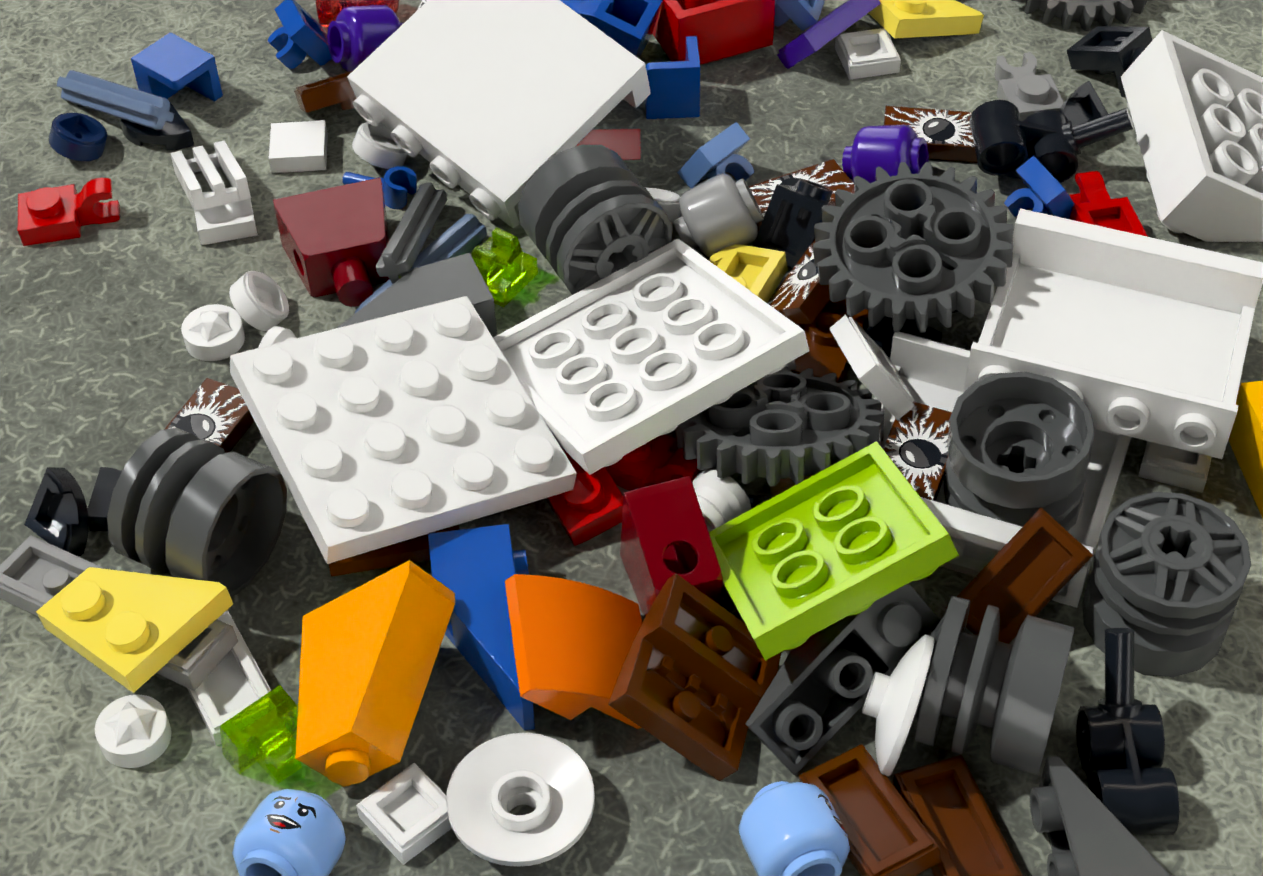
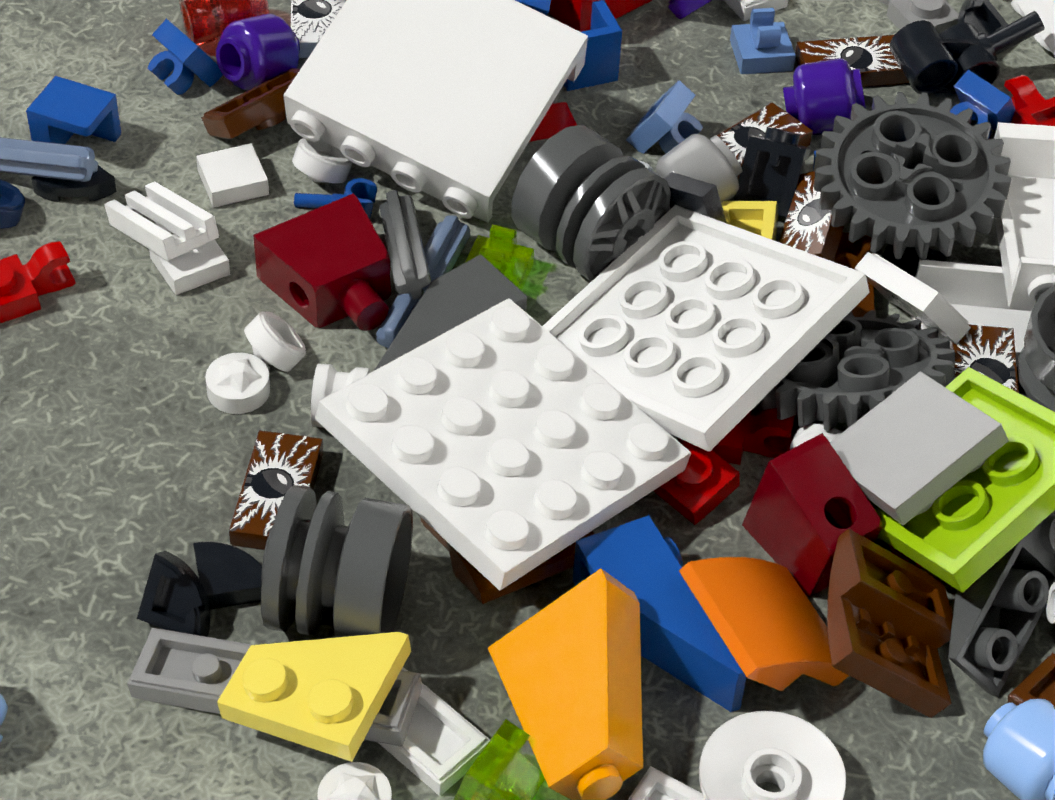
camera: 20 degrees left, 0 degrees up
none -> black tile [665,172,727,223]
none -> medium blue tile [730,8,796,74]
none -> tile [830,371,1009,526]

